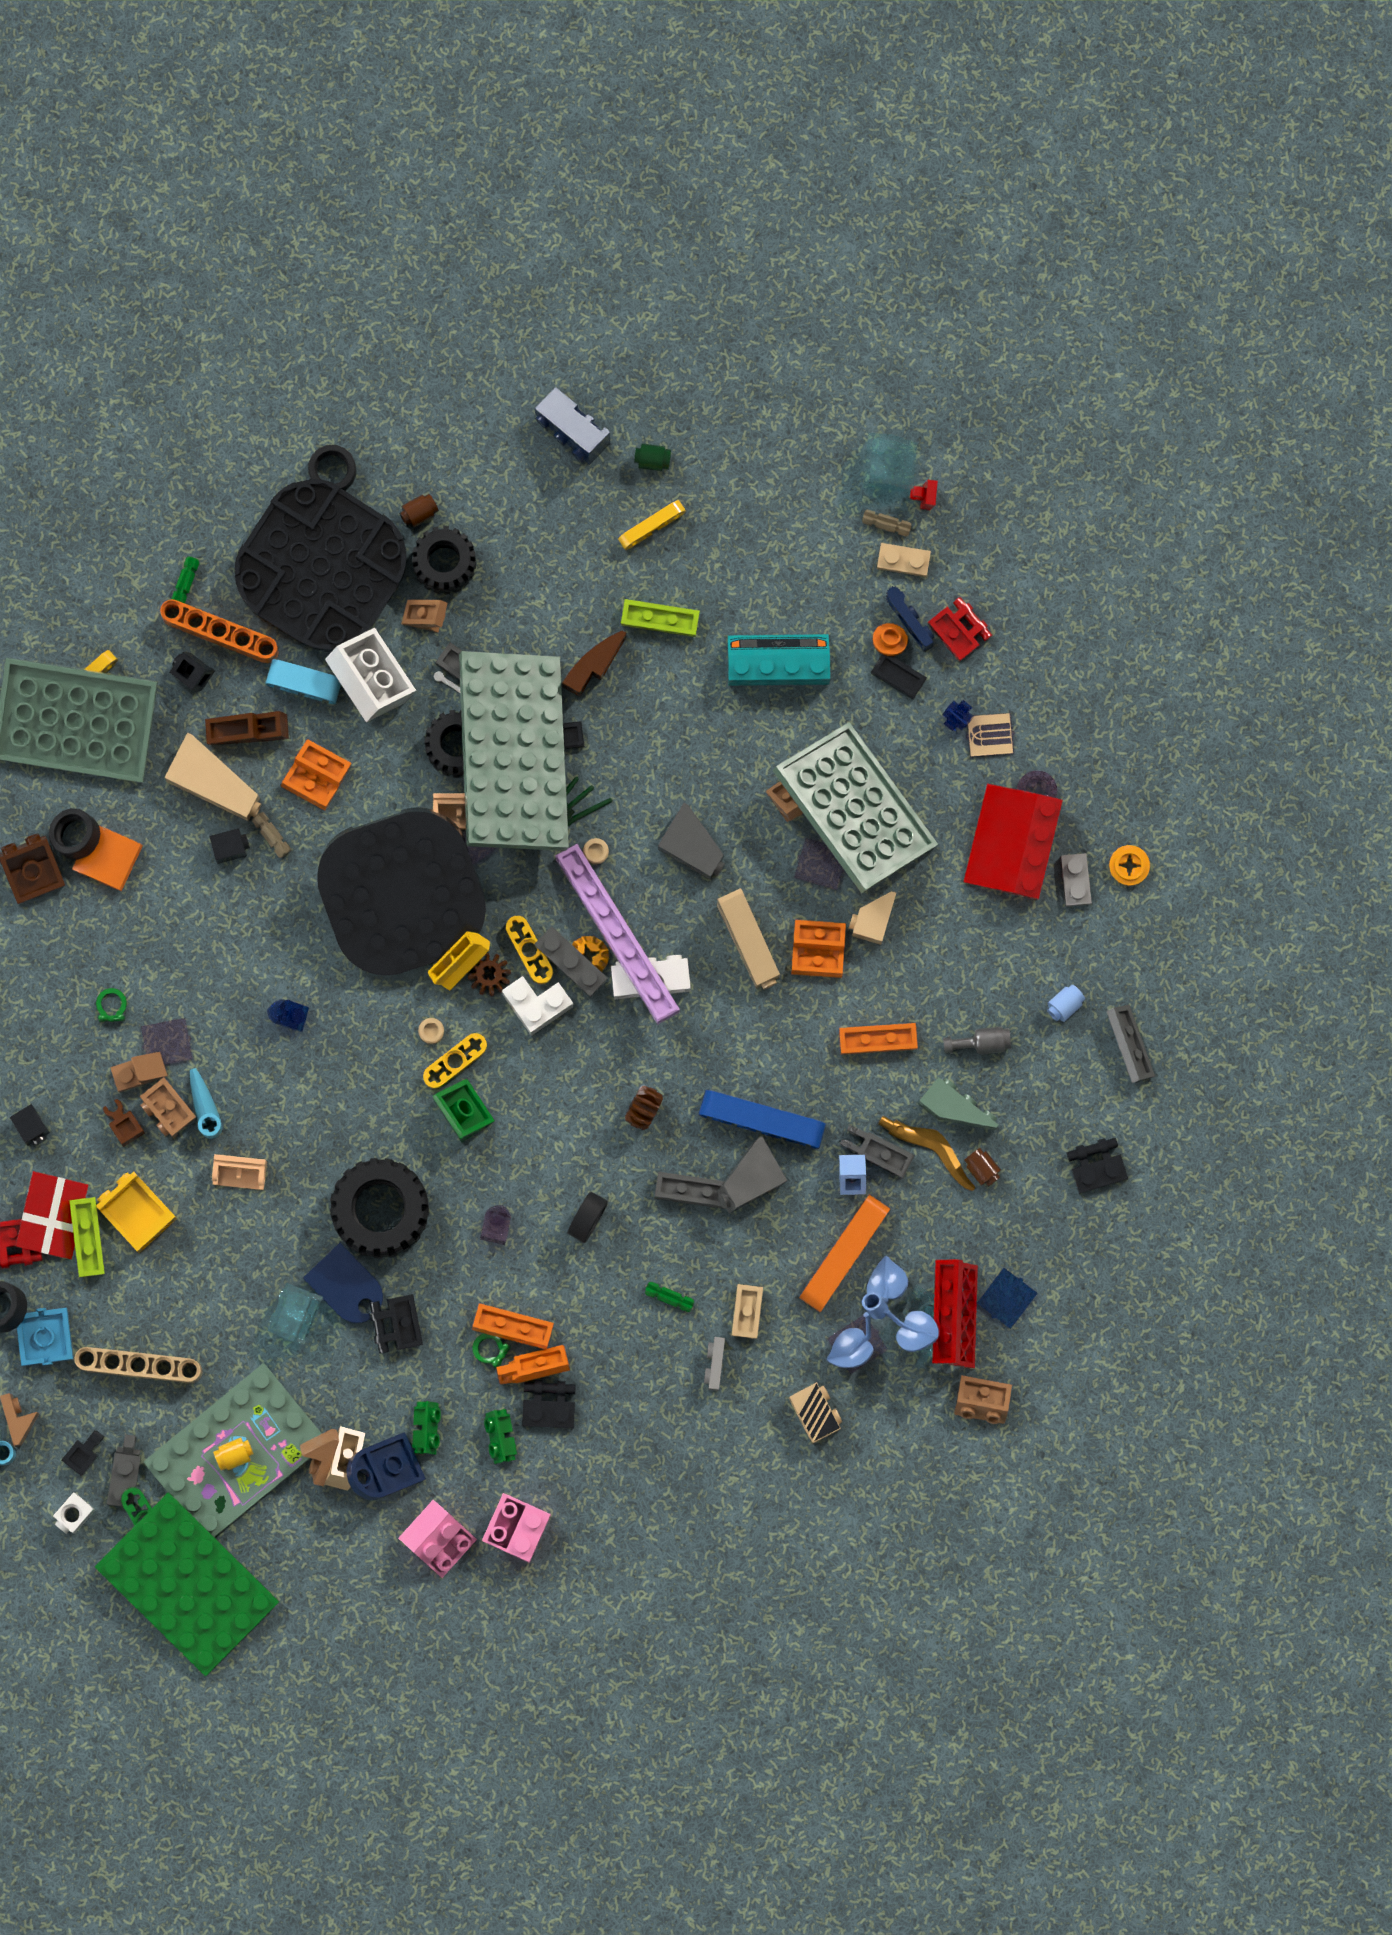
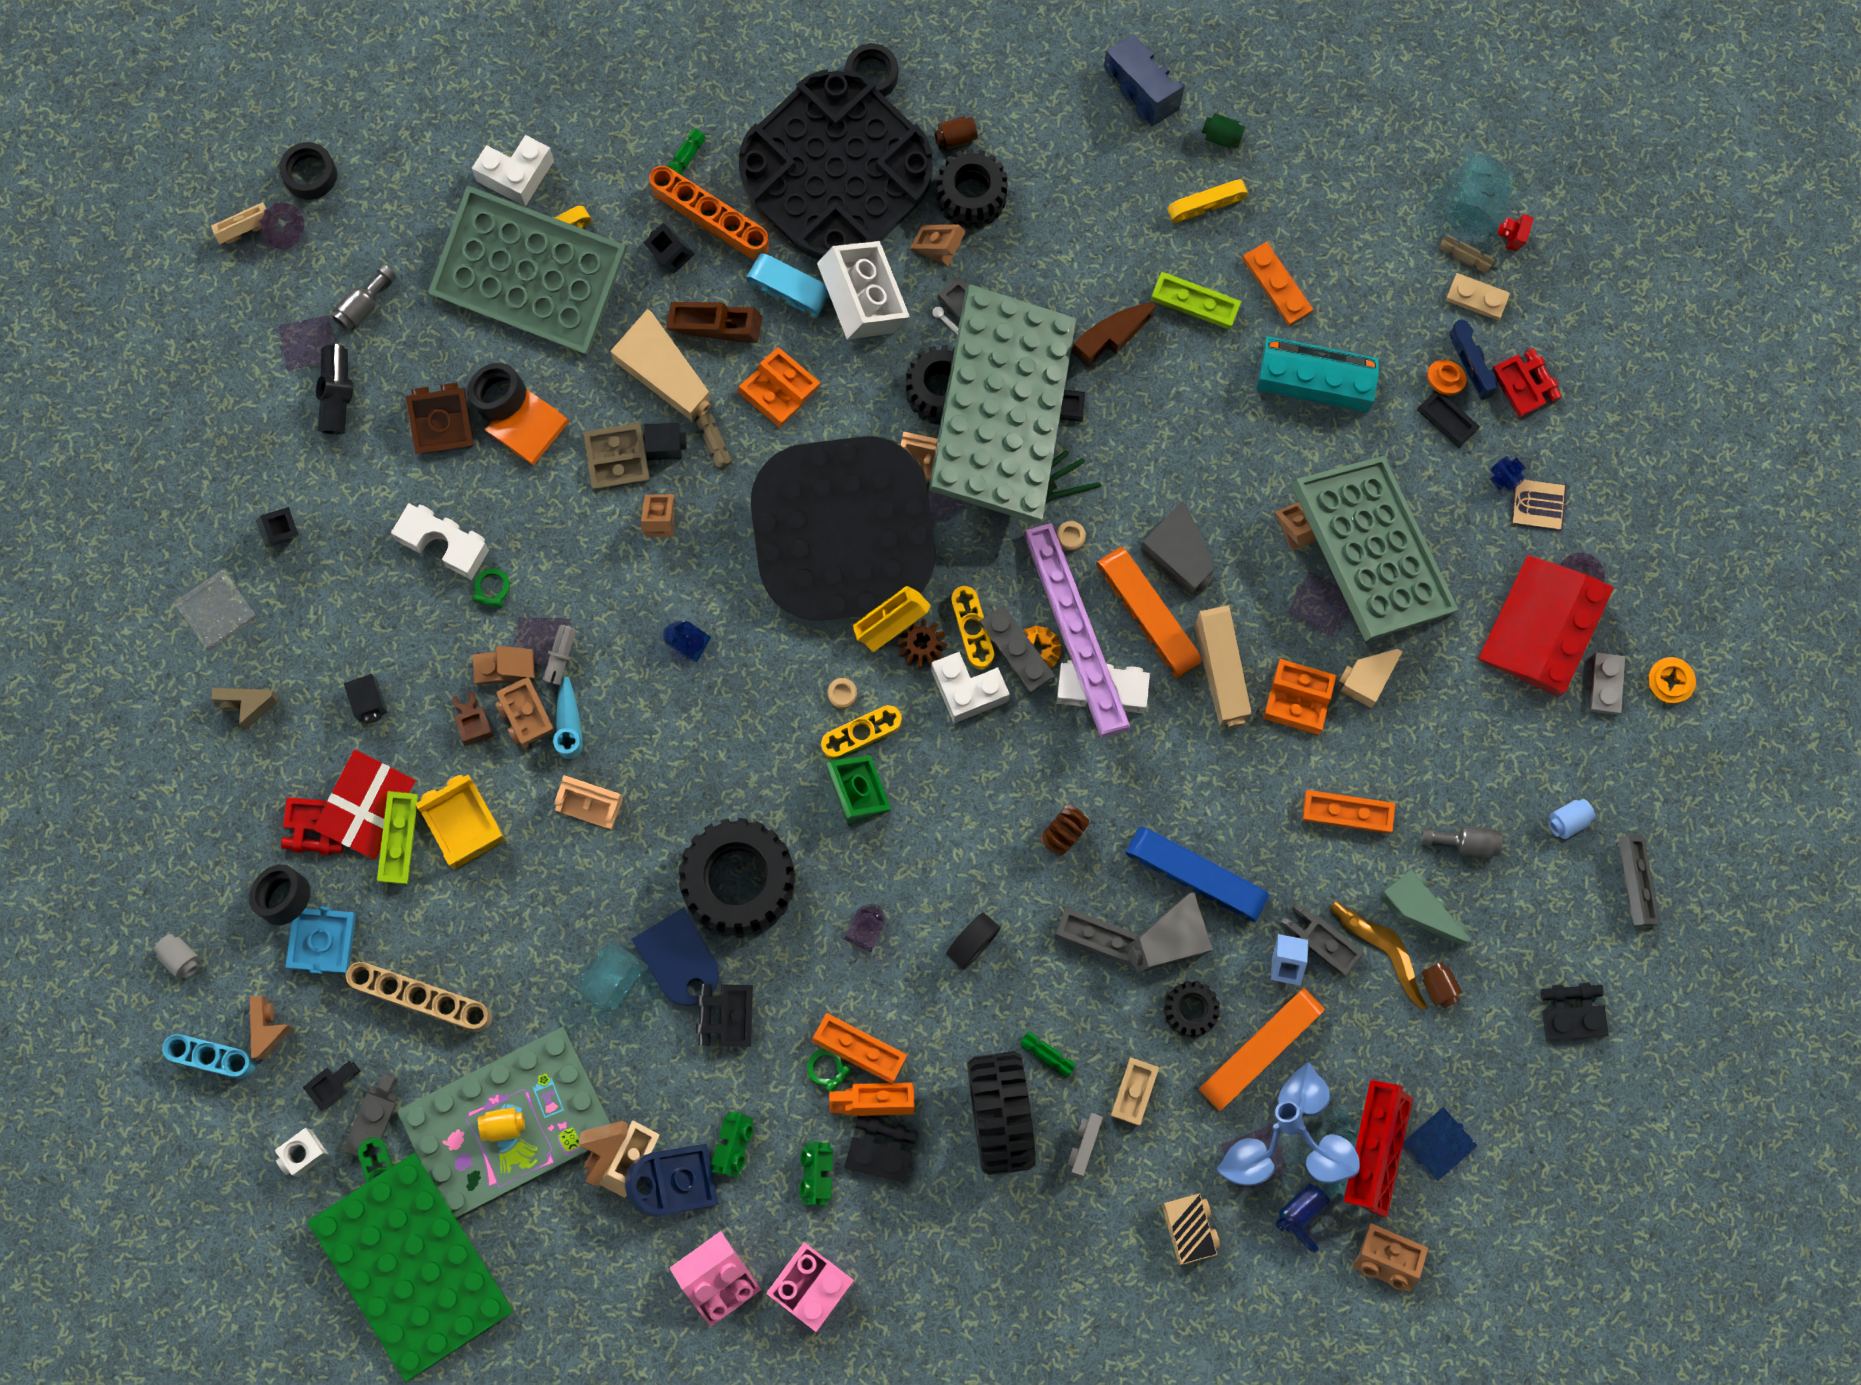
camera: 15 degrees right, 5 degrees down
none -> white arch [391,503,489,580]
none -> white brick [472,135,554,207]
none -> light grey axle [542,625,576,685]
none -> dark tan slope [583,423,650,489]
none -> medium nougat slope [641,494,674,537]
none -> black tyre [967,1051,1036,1175]
none -> orange beam [1096,546,1202,678]
none -> black tyre [1164,981,1220,1038]
none -> orange plate [1242,242,1314,327]
none -> clear blue piece [1276,1183,1331,1253]

